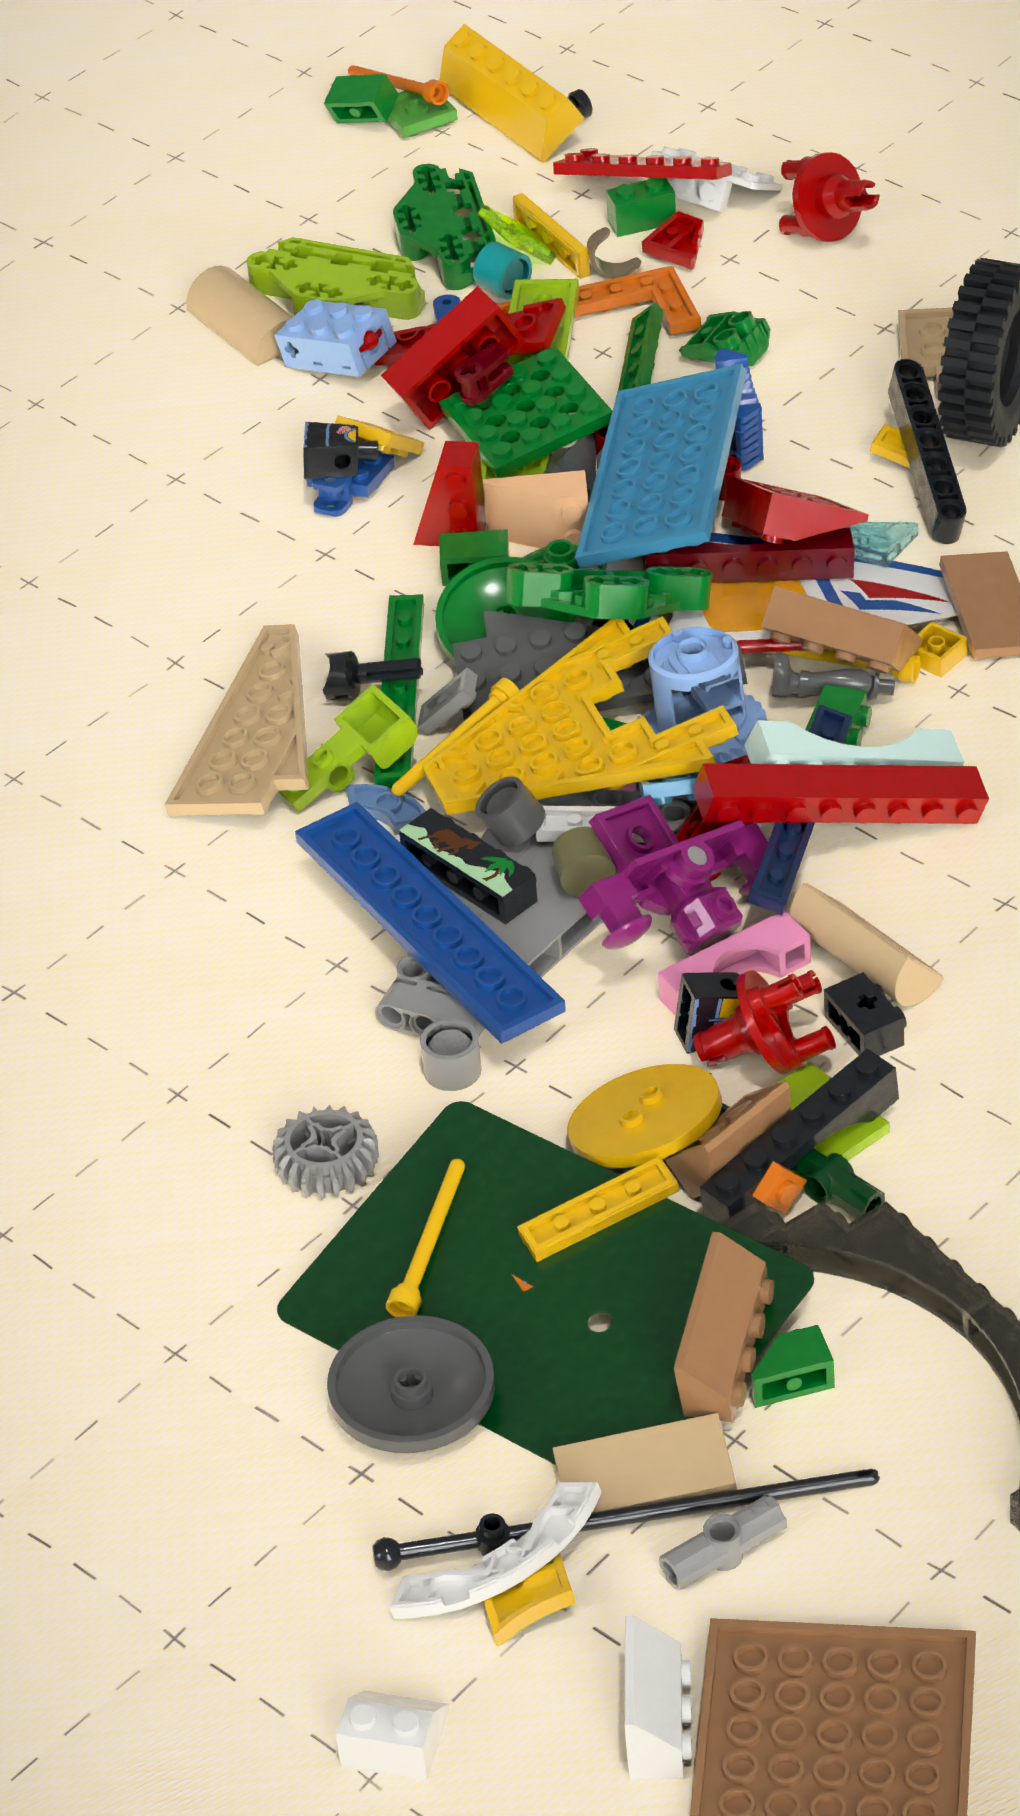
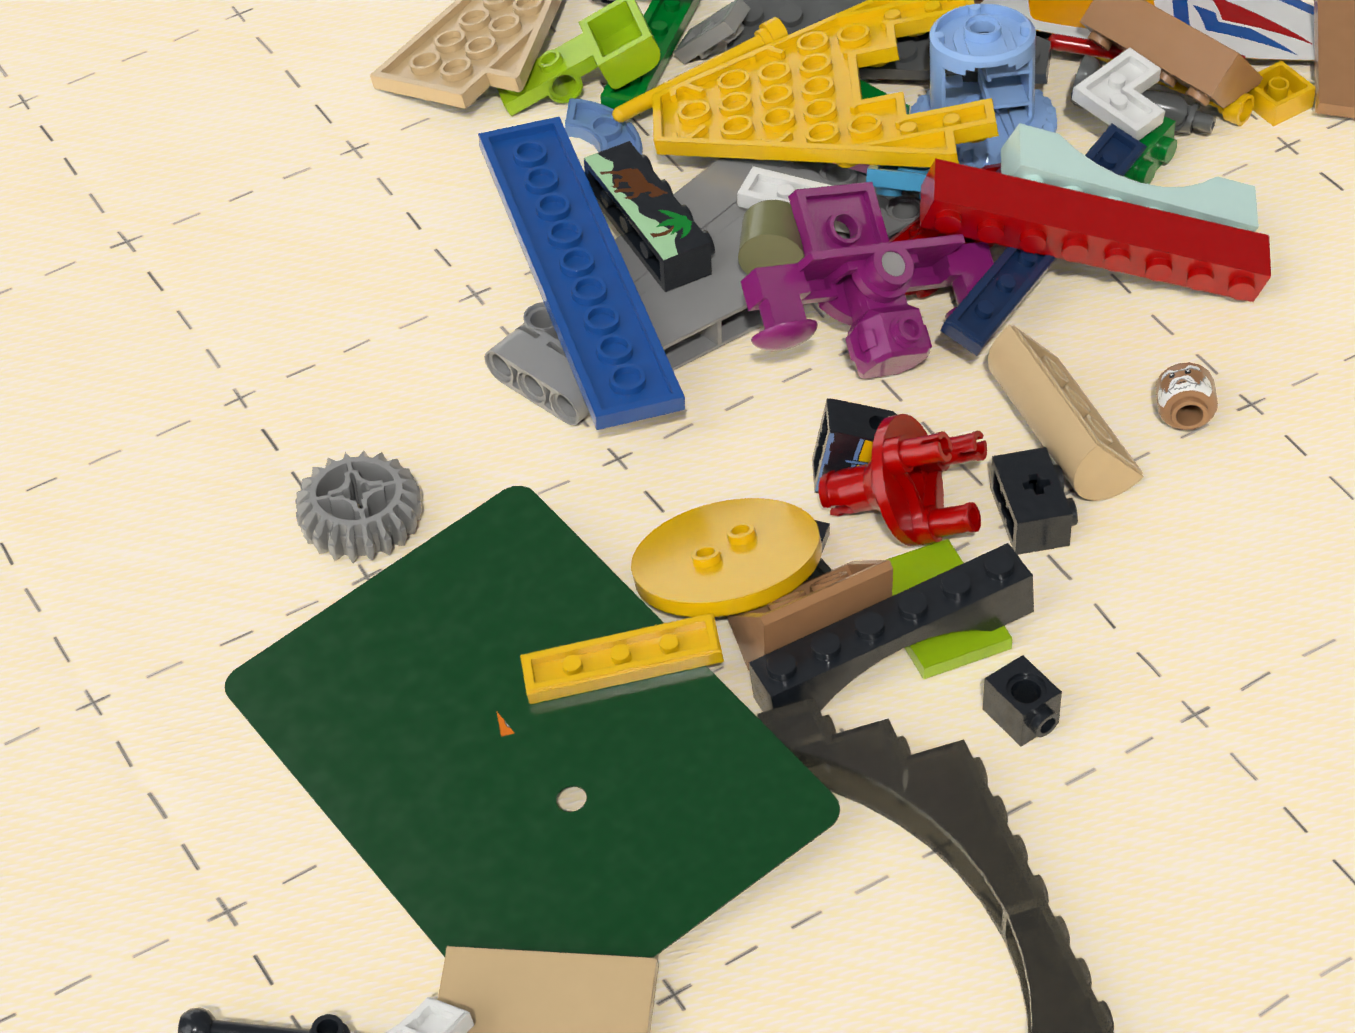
camera: 15 degrees right, 5 degrees up
dark grey dish [327,1315,495,1453] -> none
yellow piece [386,1159,465,1317] -> none
light grey piece [420,1019,482,1091] -> none
dark grey piece [475,776,545,846] -> none
bright pink arch [658,910,811,1016] -> none
medium nougat slope [674,1232,774,1423] -> none
green slope [751,1325,835,1408] -> none
orange bracket [752,1161,807,1214] -> none
dark green piece [792,1148,885,1223] -> none
none -> black brick [982,655,1062,747]
none -> white plate [1072,48,1165,141]
none -> medium nougat head [1156,362,1218,430]

